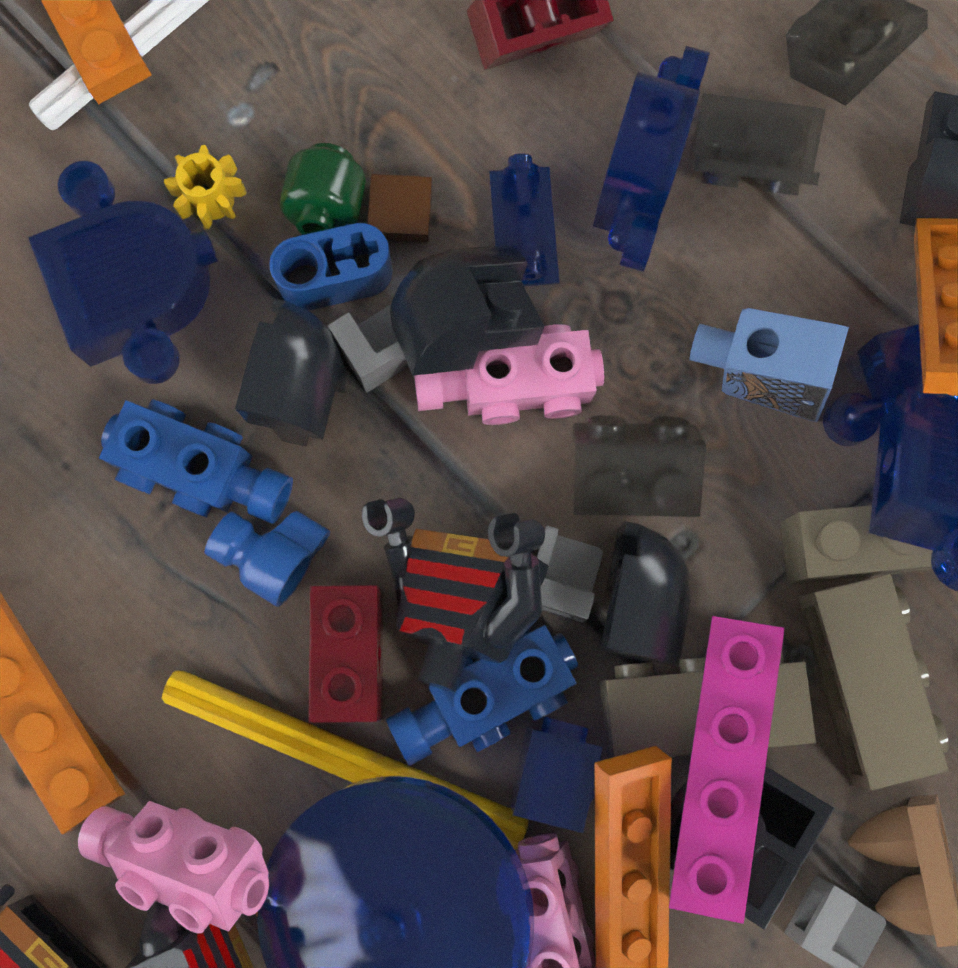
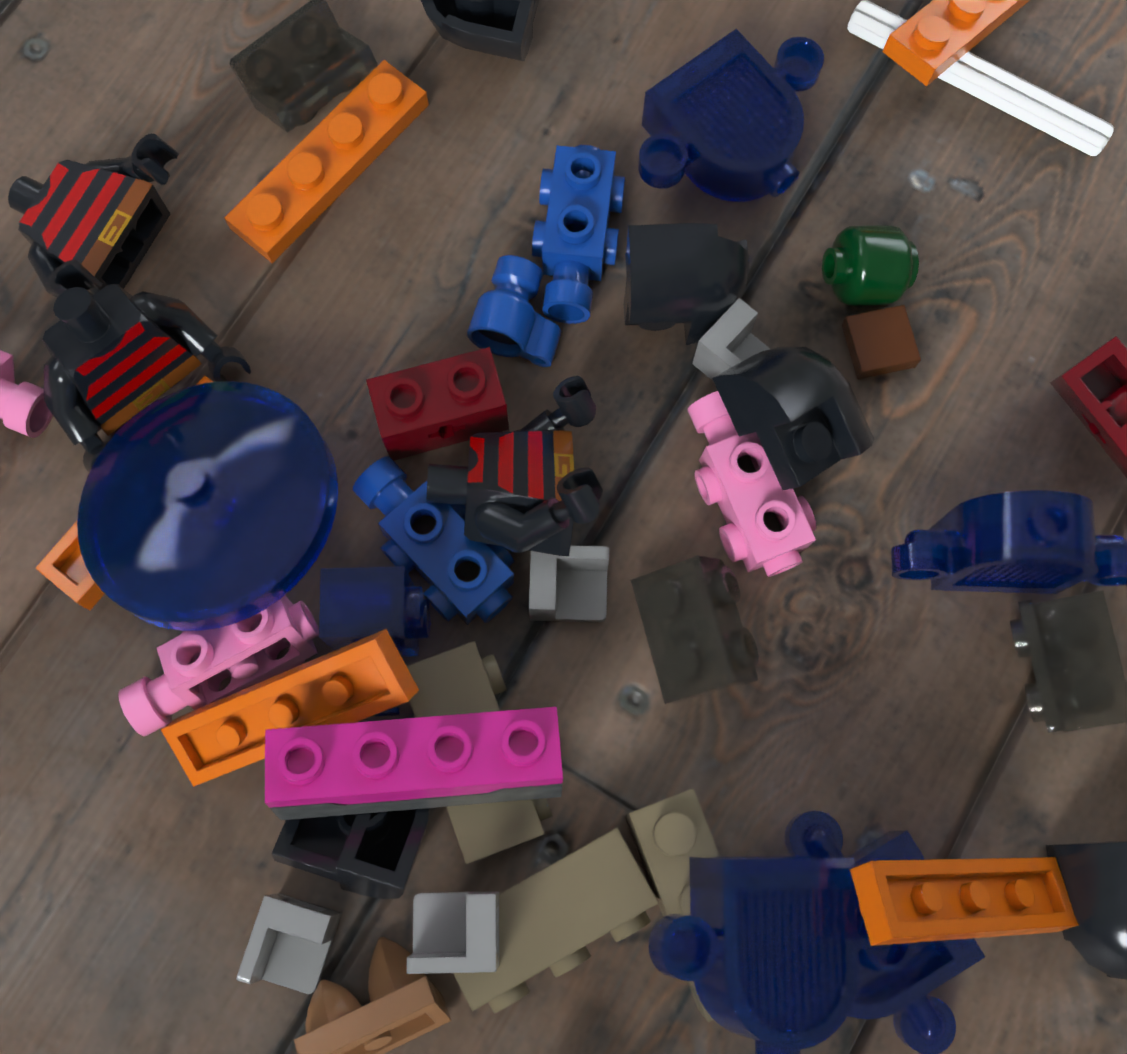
camera: 75 degrees right, 5 degrees down
bright pink brick [78,801,270,933] -> none
yellow axle [162,670,529,850] -> none
yellow gear [164,145,246,229] -> none
blue beam [269,223,393,311] -> none
clear blue hinge [489,153,560,287] -> none
black brick [600,521,691,667] -> none
medium blue torso [690,308,849,422] -> none
none -> light grey panel [407,891,499,974]

